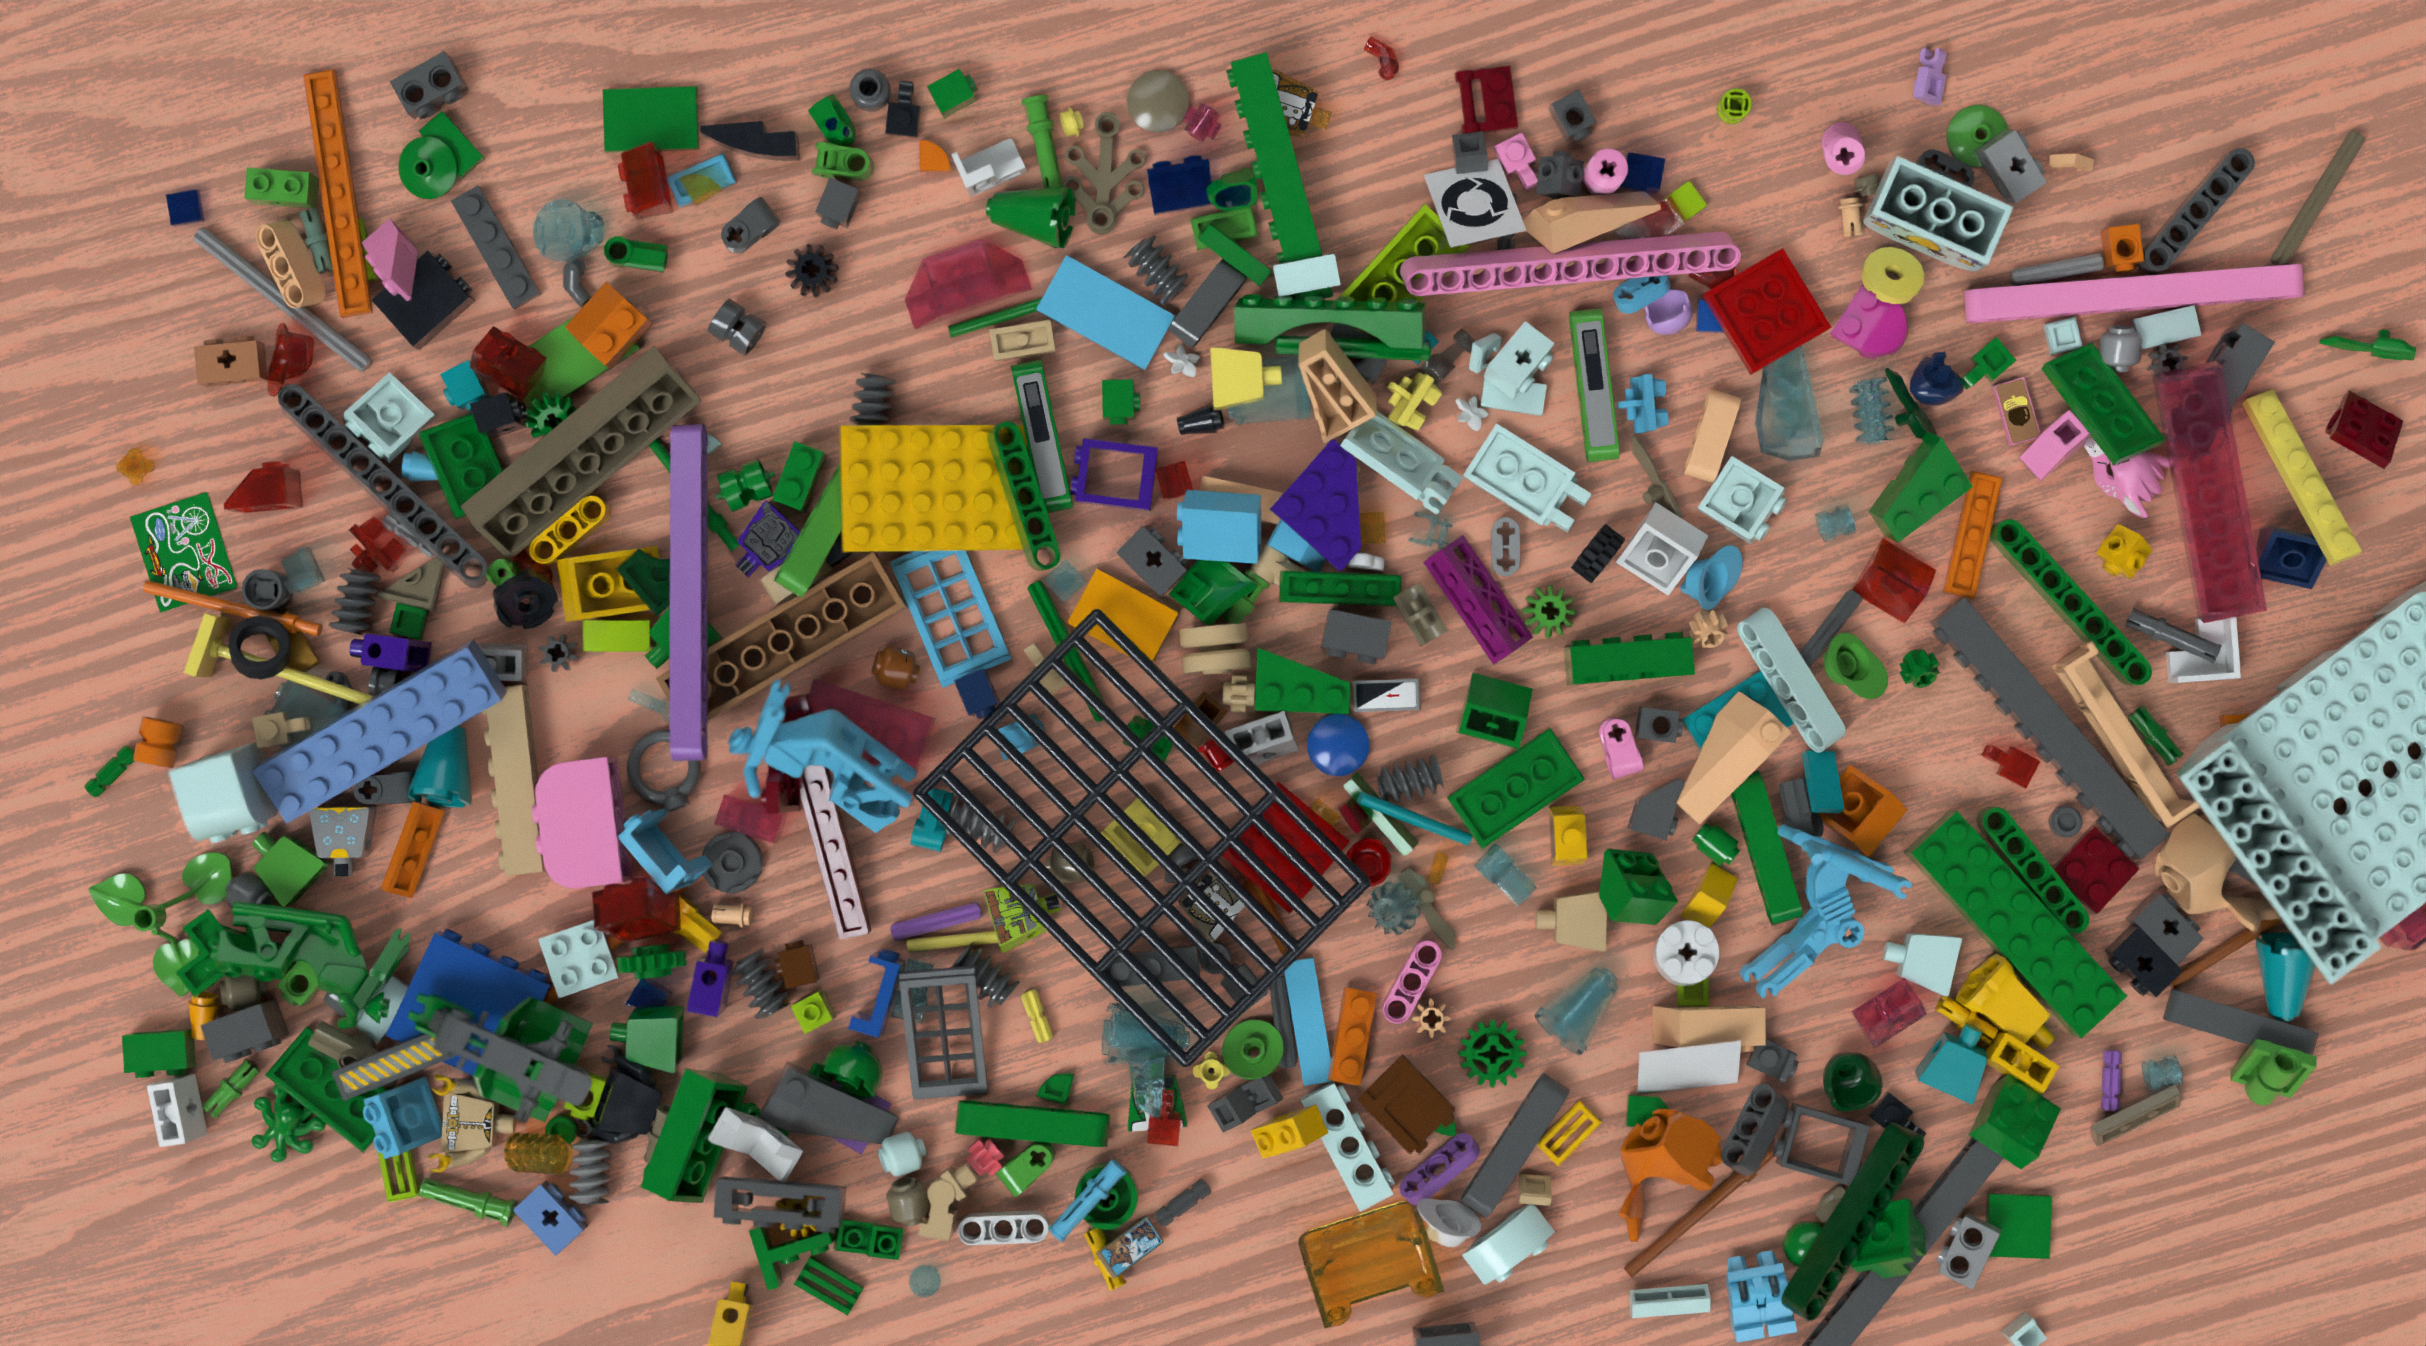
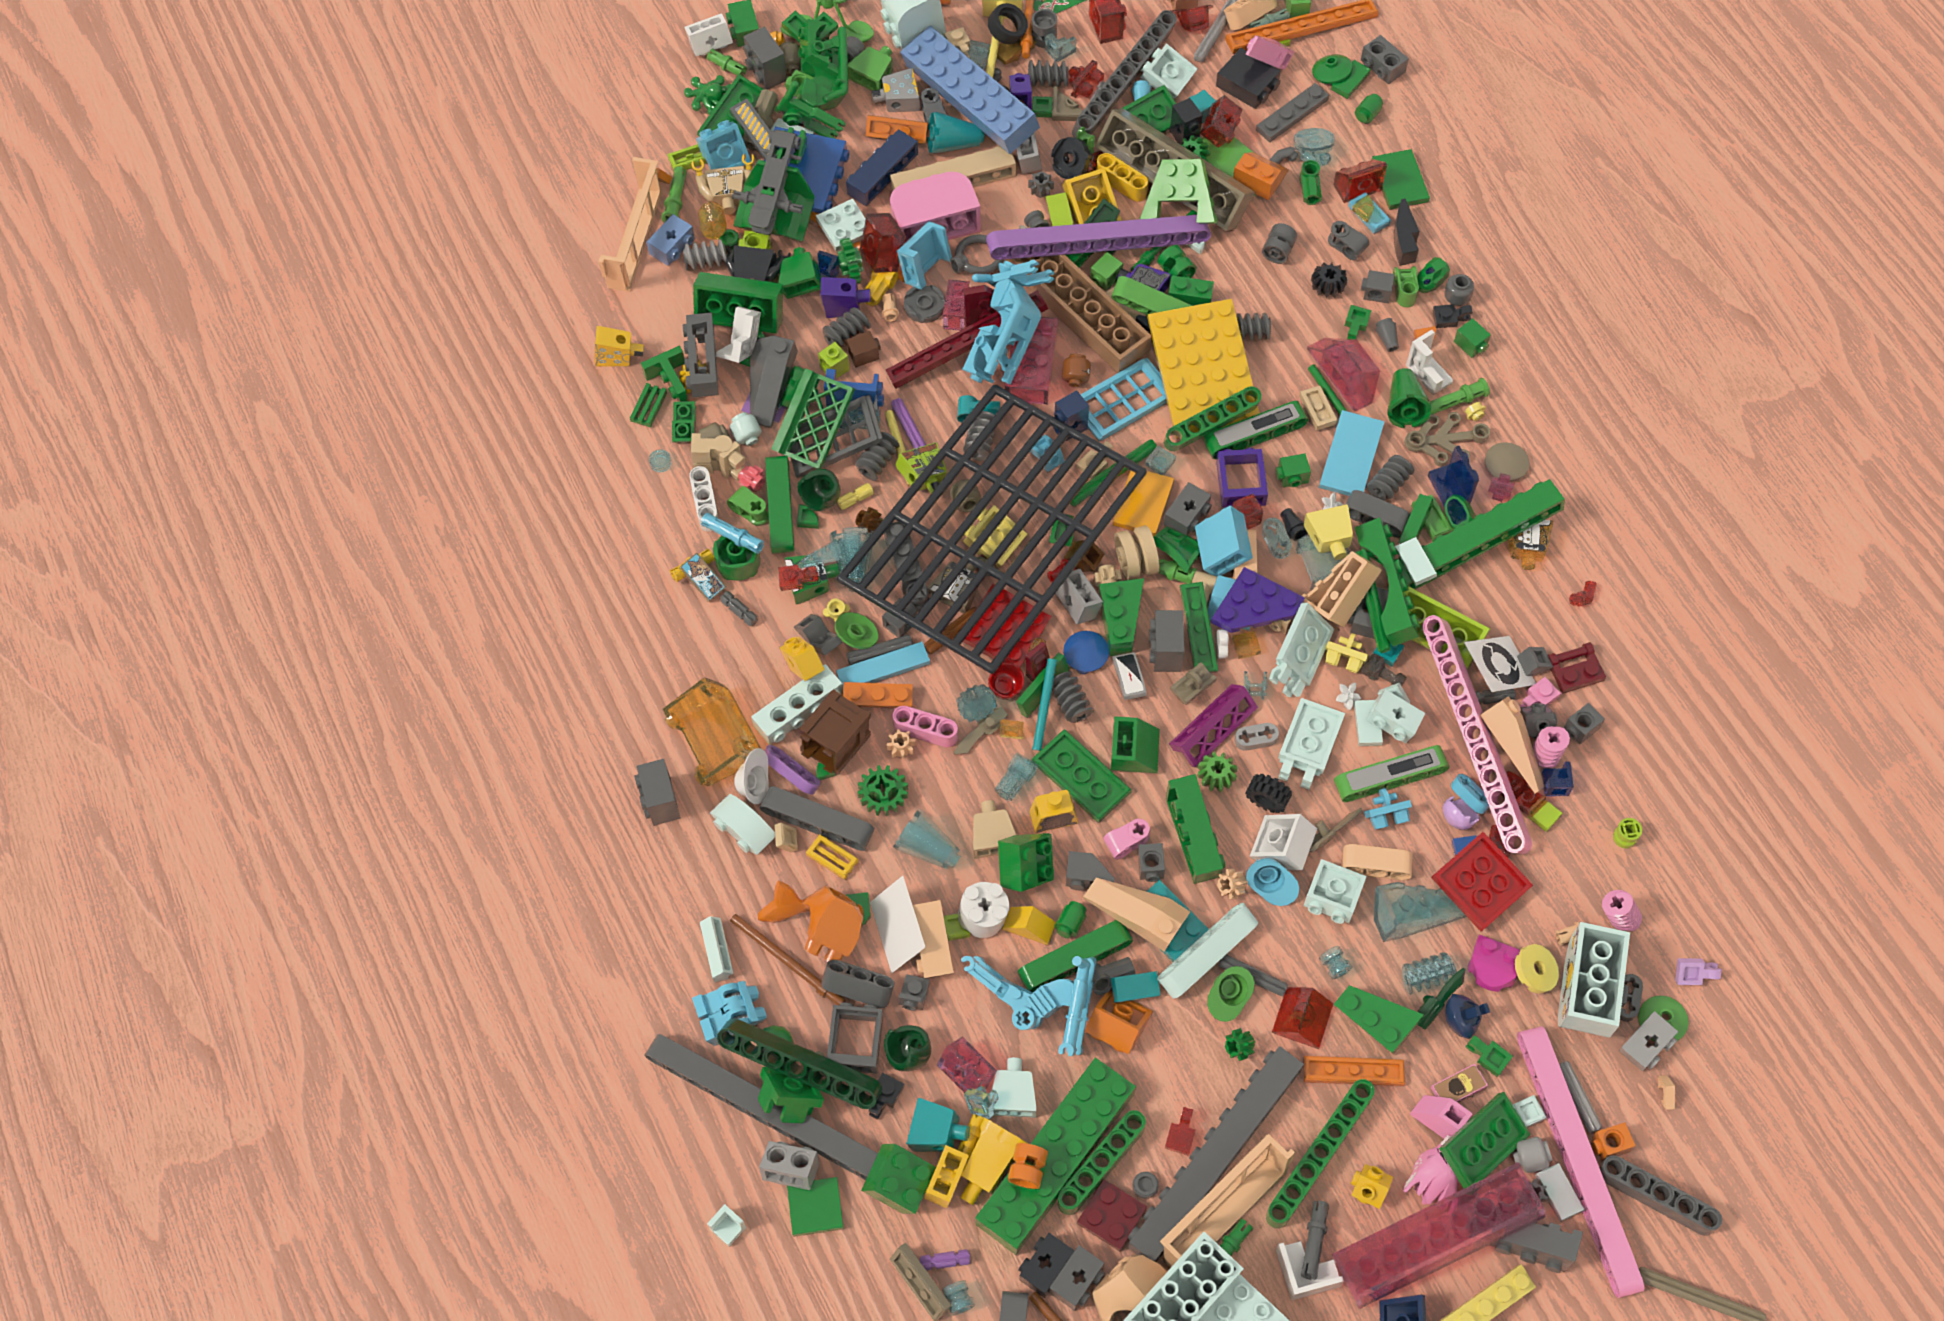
camera: 80 degrees right, 25 degrees down
none -> light nougat piece [598,157,662,292]
none -> orange tile [656,168,672,185]
none -> green fence [771,368,855,469]
none -> dark green piece [797,469,841,511]
none -> dark blue brick [846,129,918,207]
none -> reddish brown gear [855,507,883,536]
none -> clear light blue tile [964,1086,999,1119]
none -> orange wheel [1008,1143,1048,1189]
none -> dark grey wheel [1024,210,1050,228]
none -> bright green brick [1090,252,1123,291]
none -> wing [1140,159,1217,224]
none -> clear light blue beam [1262,518,1292,559]
none -> green plate [1344,305,1372,344]
none -> green brick [1355,94,1383,124]
none -> dark grey cone [1375,318,1399,352]

